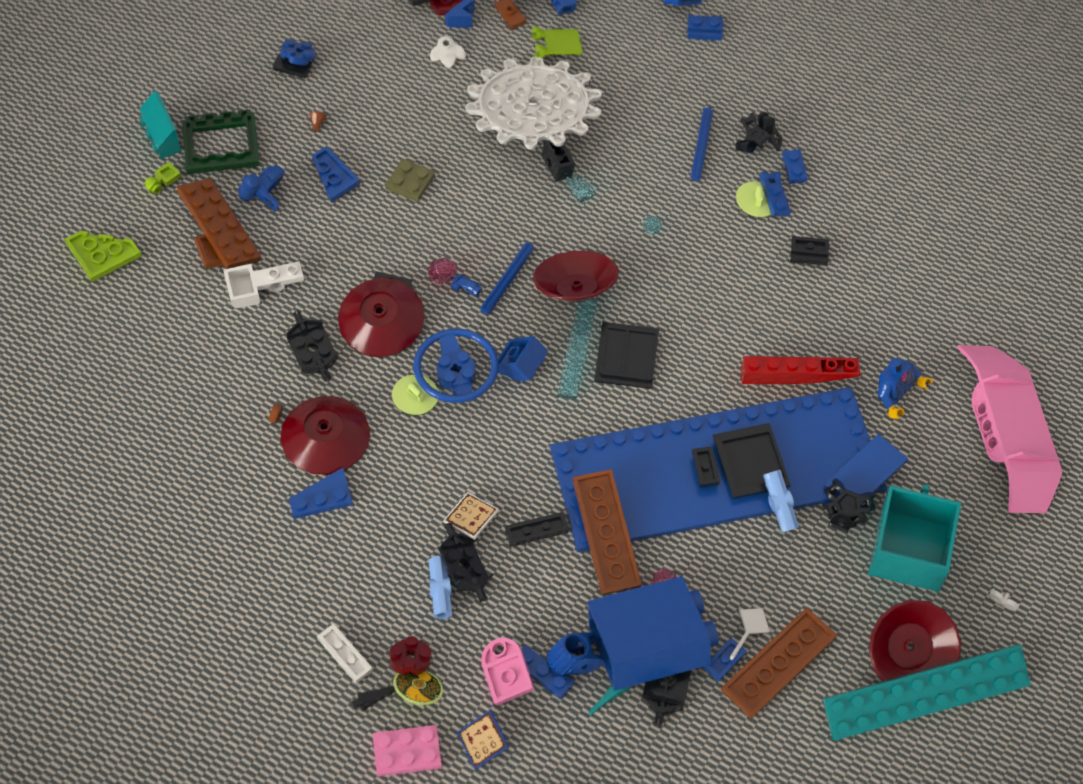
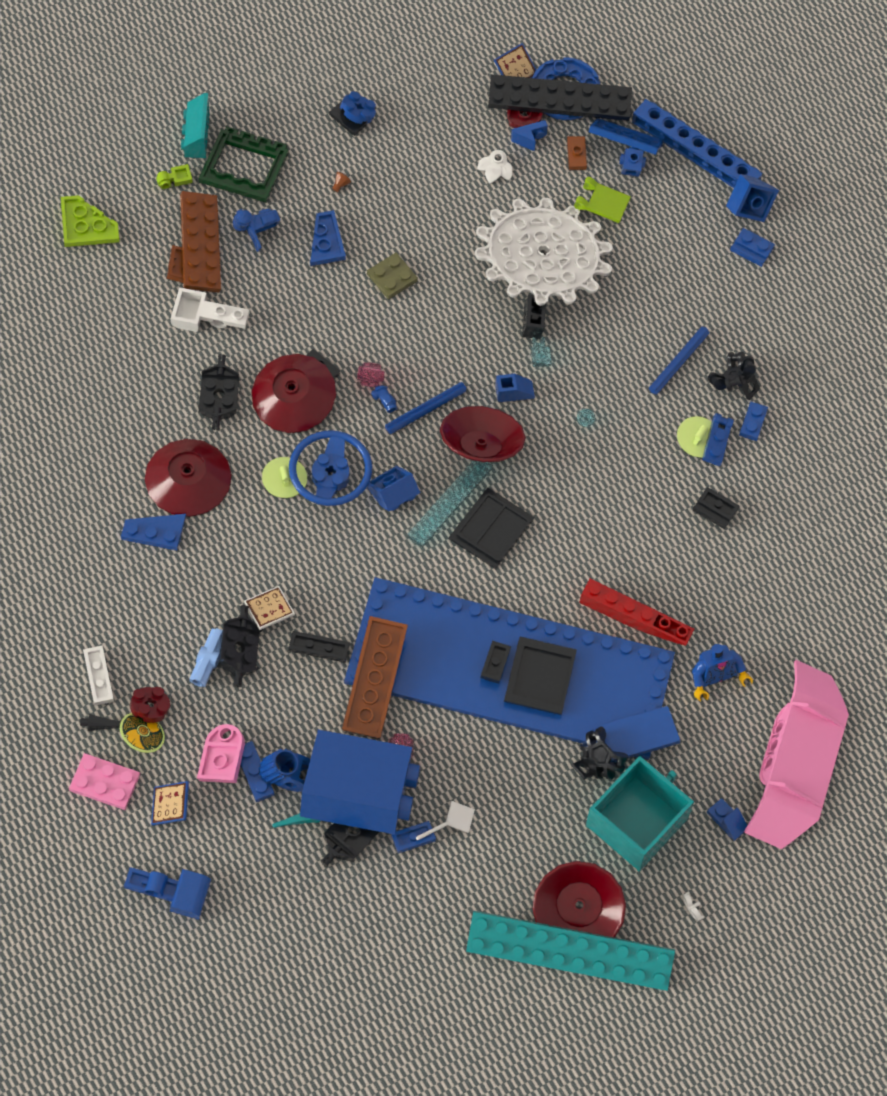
camera: 25 degrees right, 5 degrees up
dark orange tile [268,403,283,424] -> none
dark orange plate [721,607,837,719] -> none
light blue piece [763,470,799,532] -> none
none -> blue slope [495,373,535,402]
none -> blue slope [707,798,748,841]

